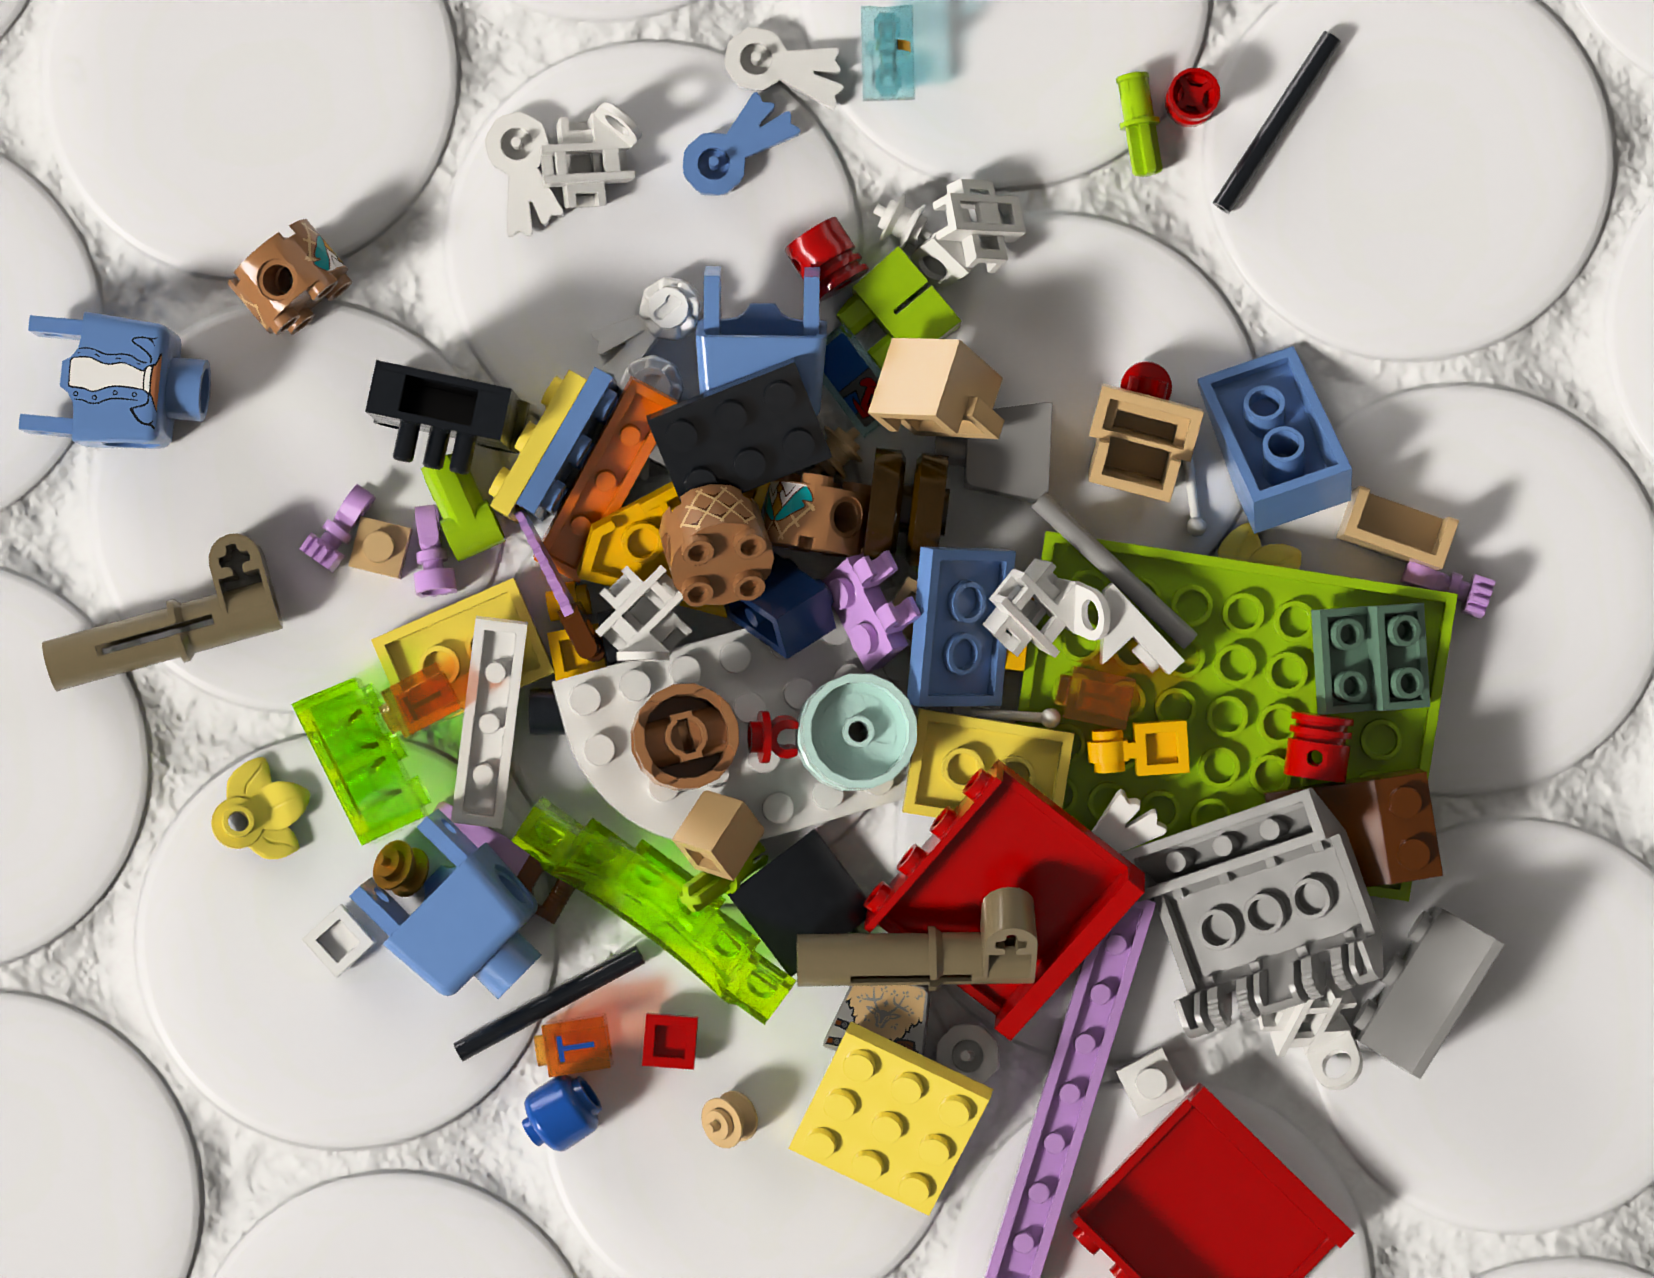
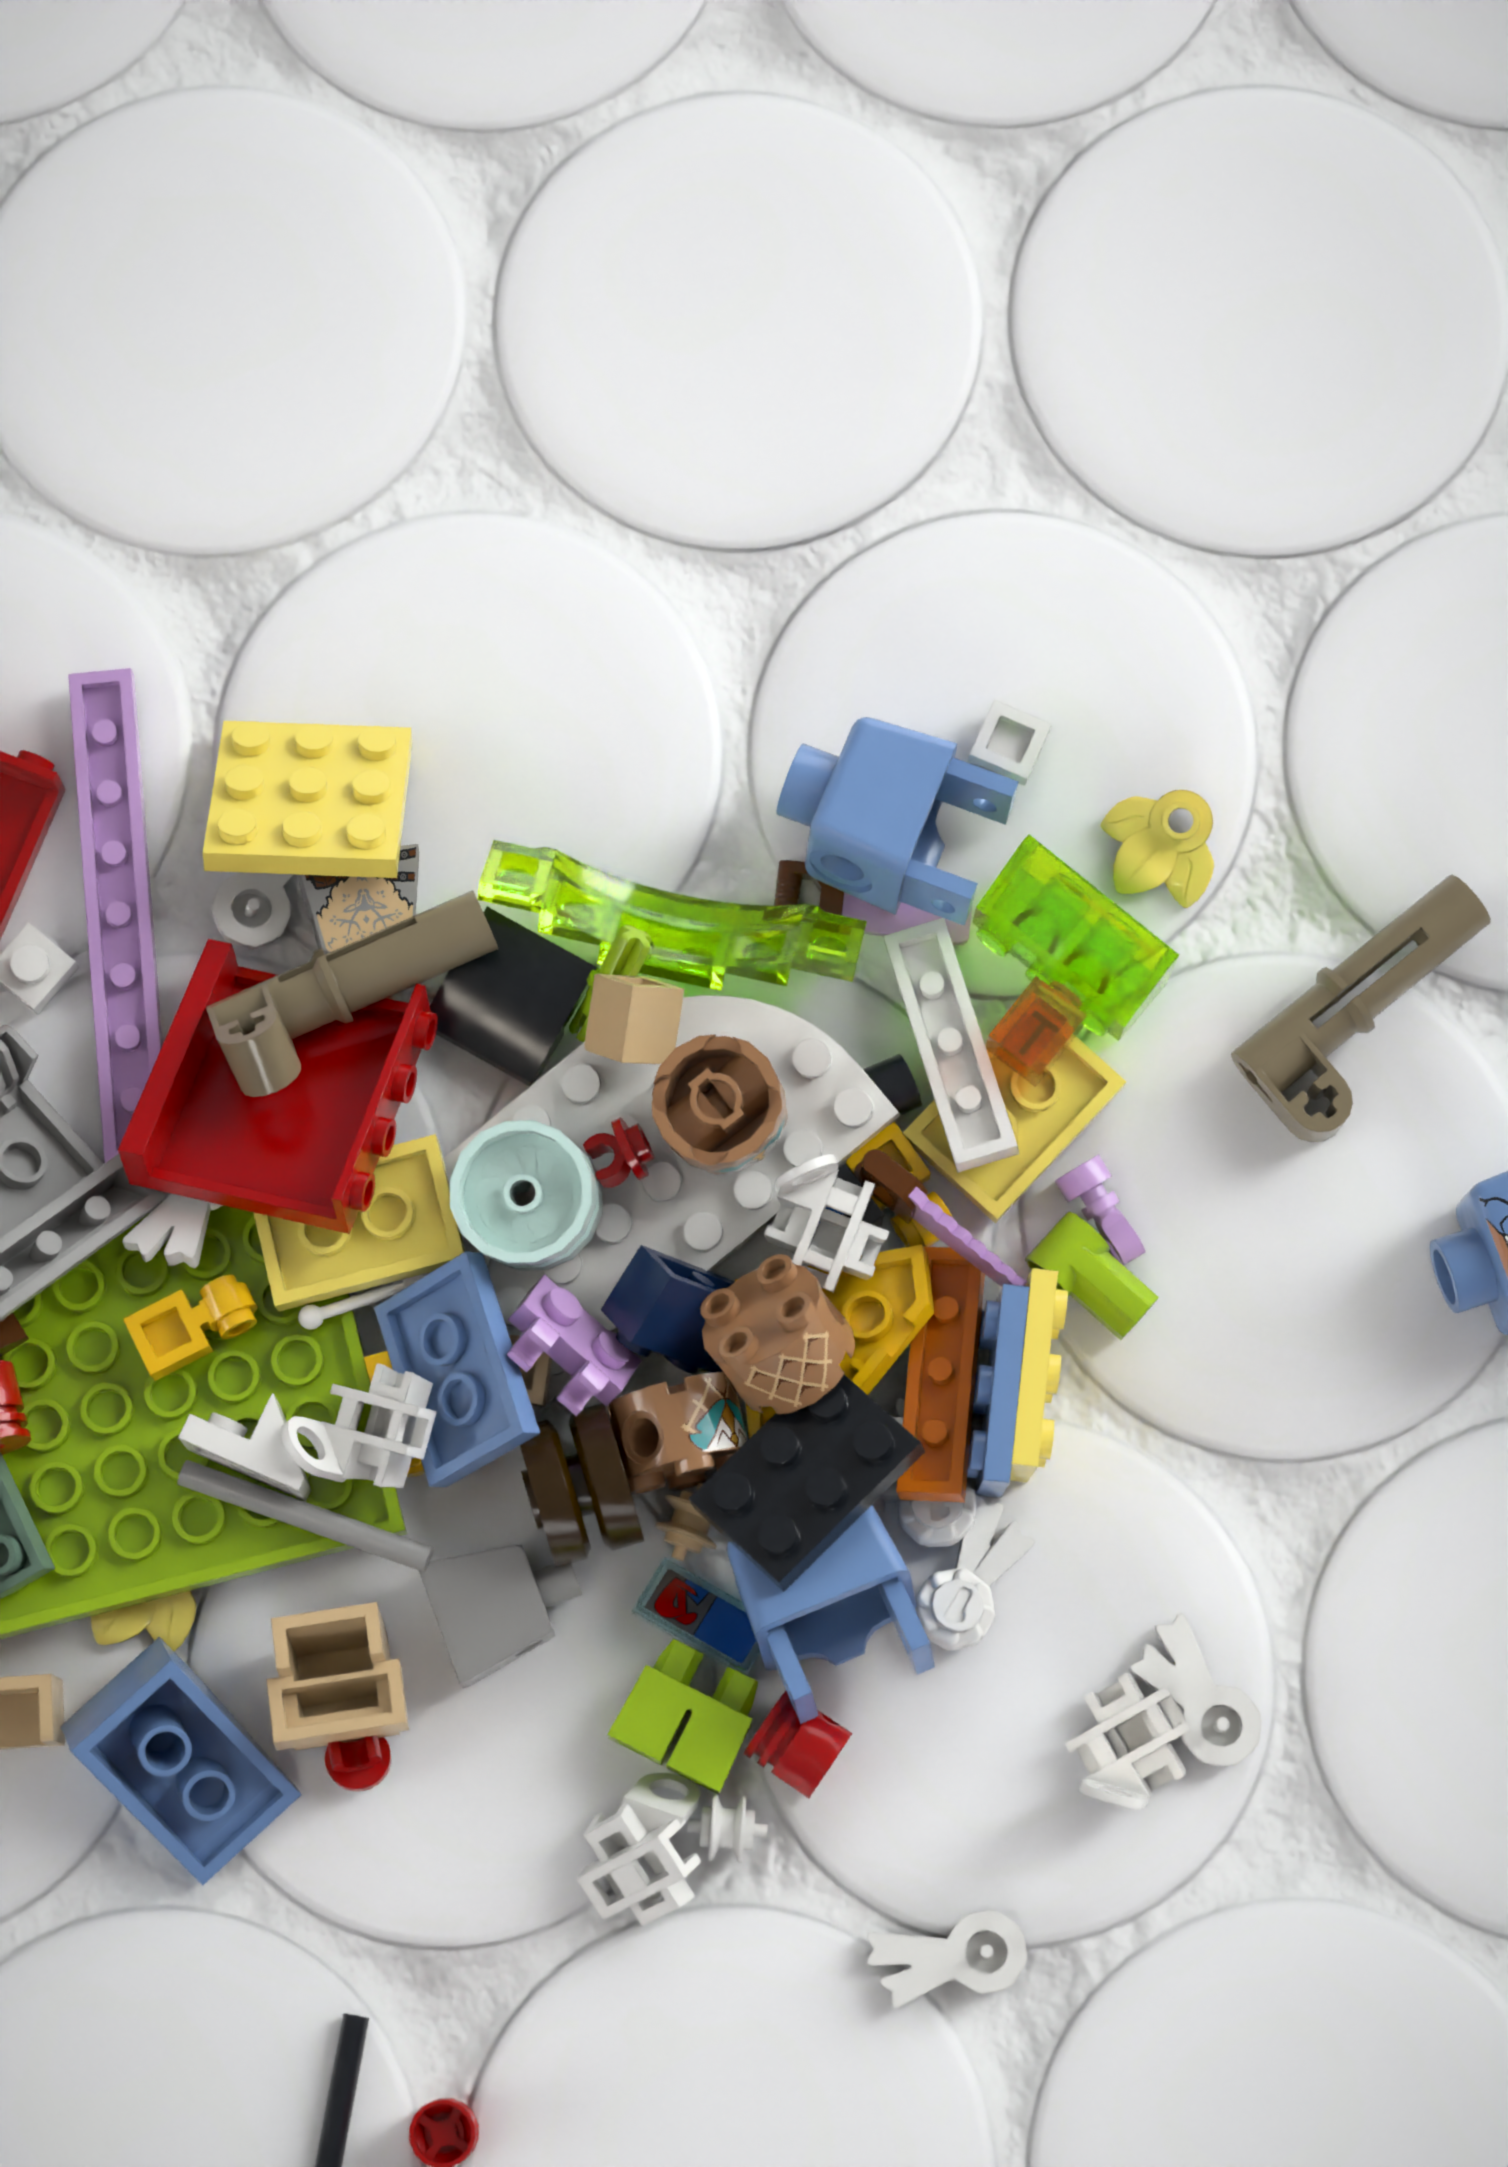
camera: 150 degrees right, 10 degrees down
medium nougat brick [228,219,352,335] -> none
lavender piece [299,484,376,573] -> none
tan plate [348,516,413,579] -> none
black piece [365,360,530,475] -> none
pearl gold wheel [373,840,429,897] -> none
black piece [453,945,645,1061] -> none
blue head [522,1074,602,1152] -> none
clear orange brick [534,1013,614,1077] -> none
red plate [642,1013,699,1070] -> none
medium blue piece [683,92,801,196] -> none
tan wheel [701,1091,758,1148] -> none
clear light blue hips [861,5,915,101] -> none
tan plate [868,338,1005,439] -> none
clear orange brick [1054,665,1136,730] -> none
lime axle [1116,72,1163,177] -> none
white hinge [1183,455,1207,537] -> none

